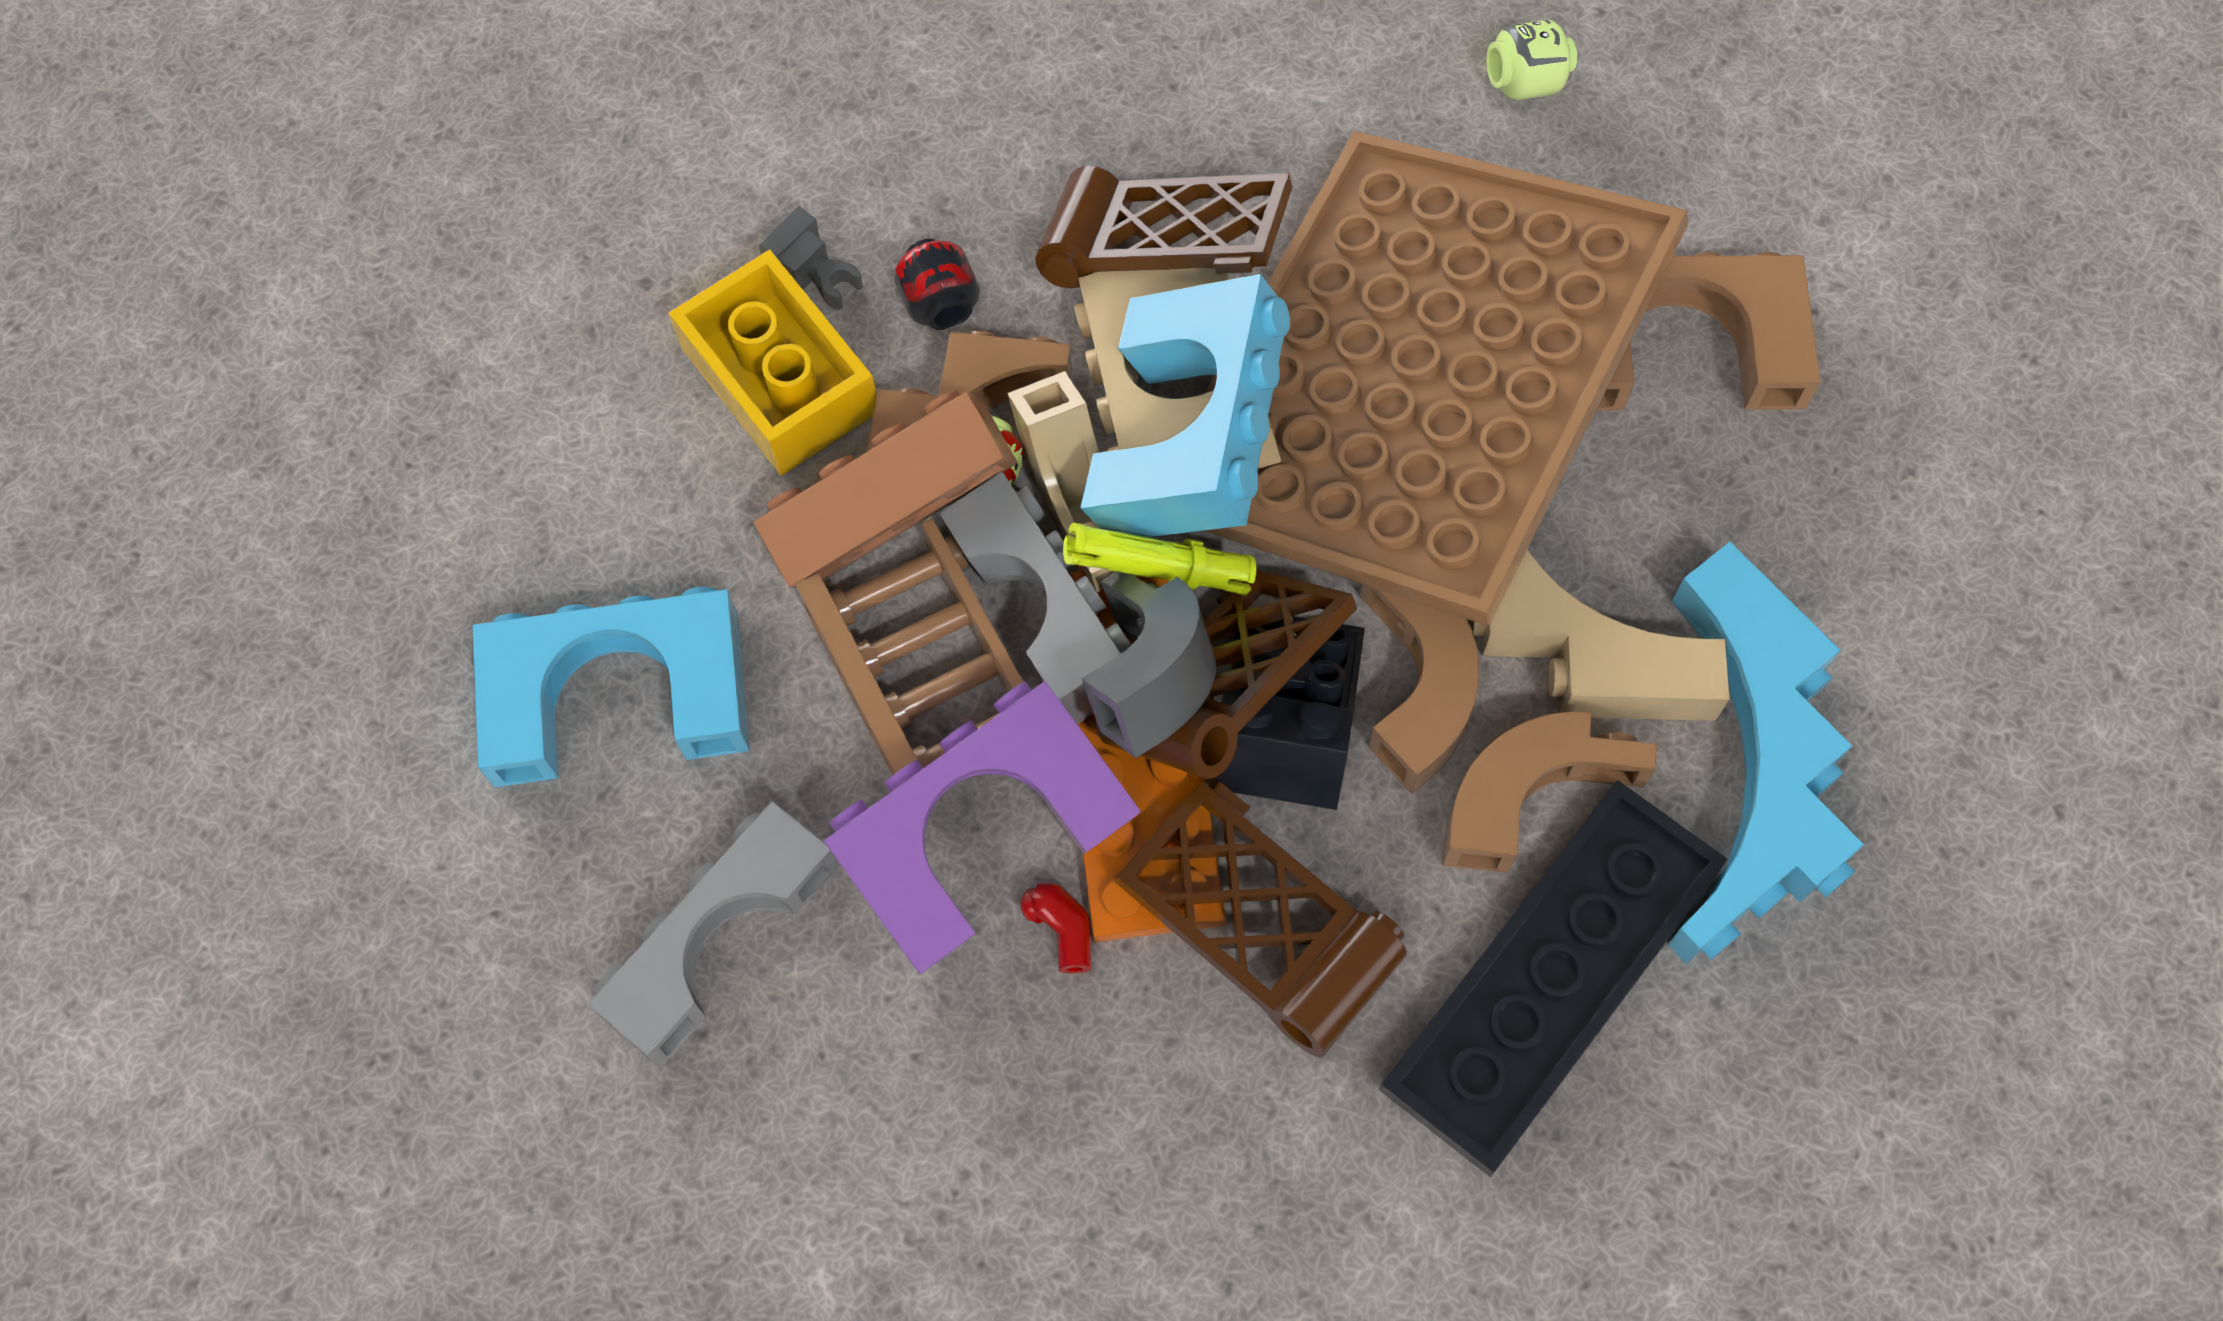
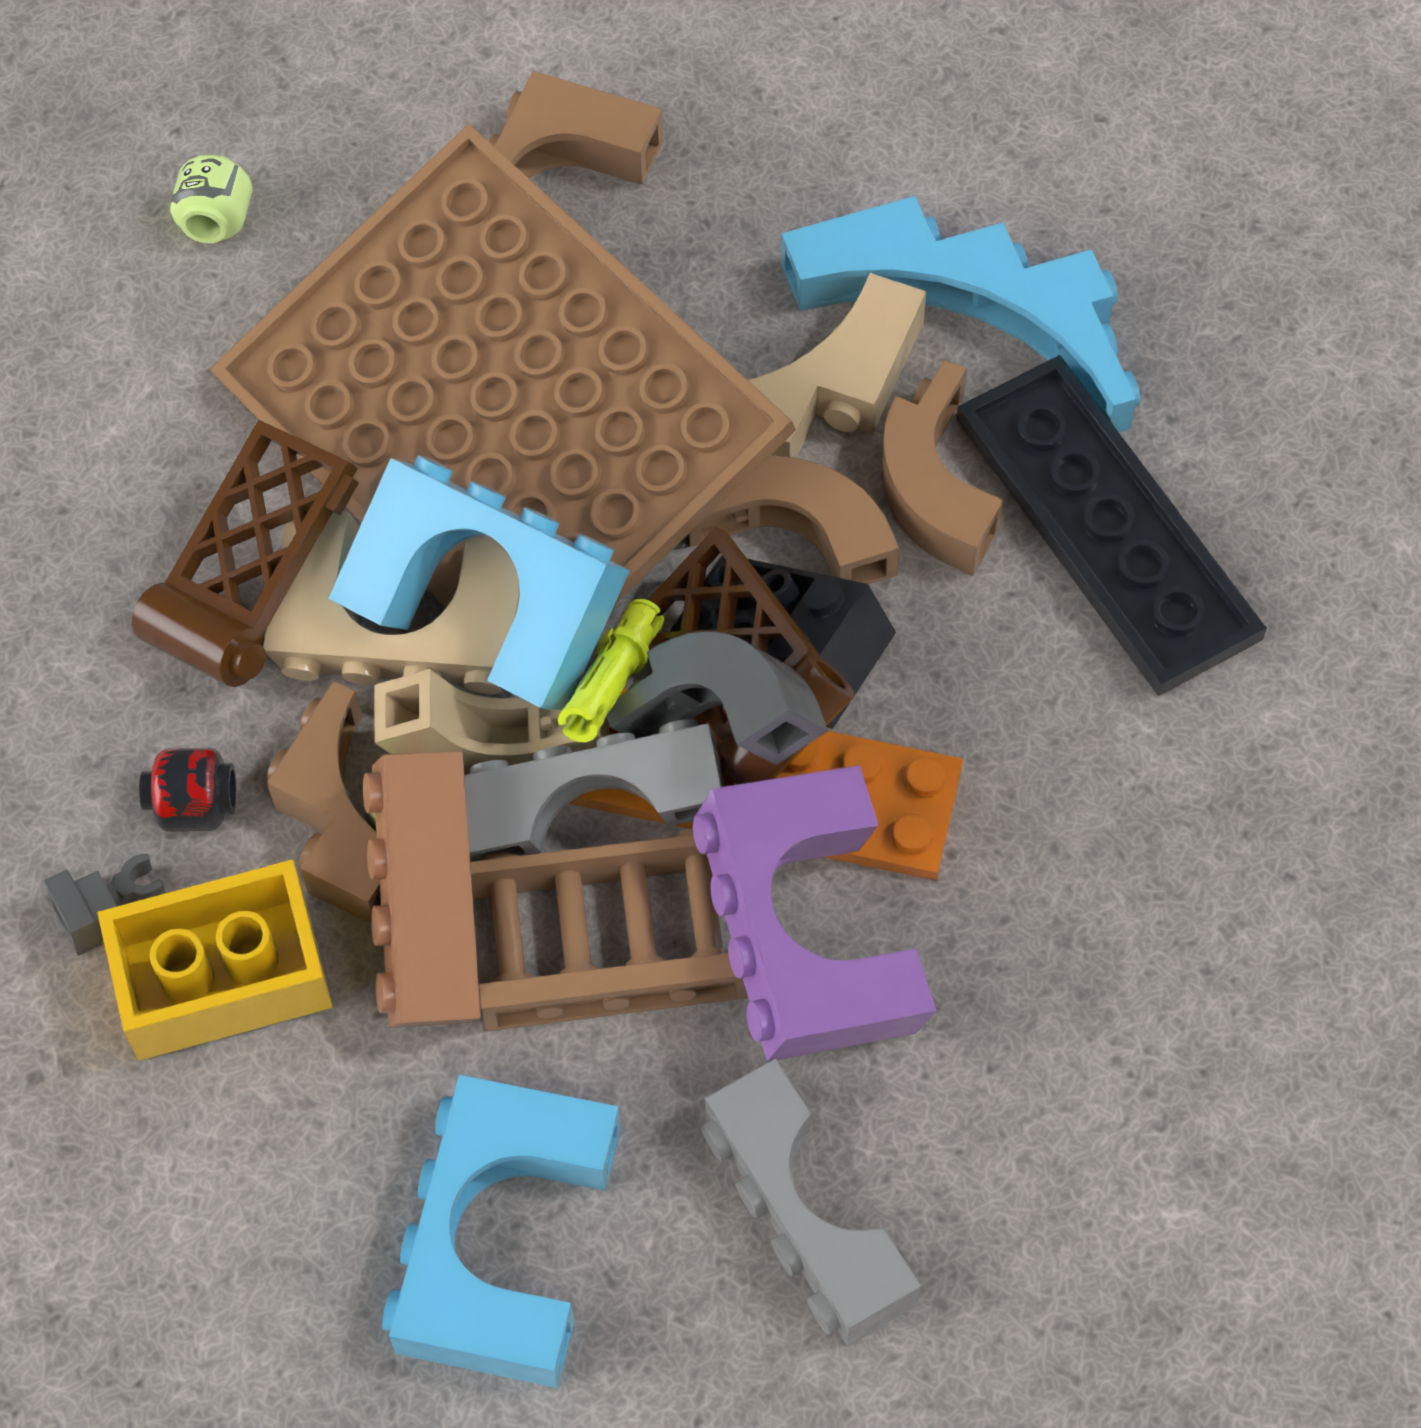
camera: 70 degrees left, 5 degrees down
red arm [1020,882,1092,974] -> none
reddish brown piece [1115,782,1407,1058] -> none

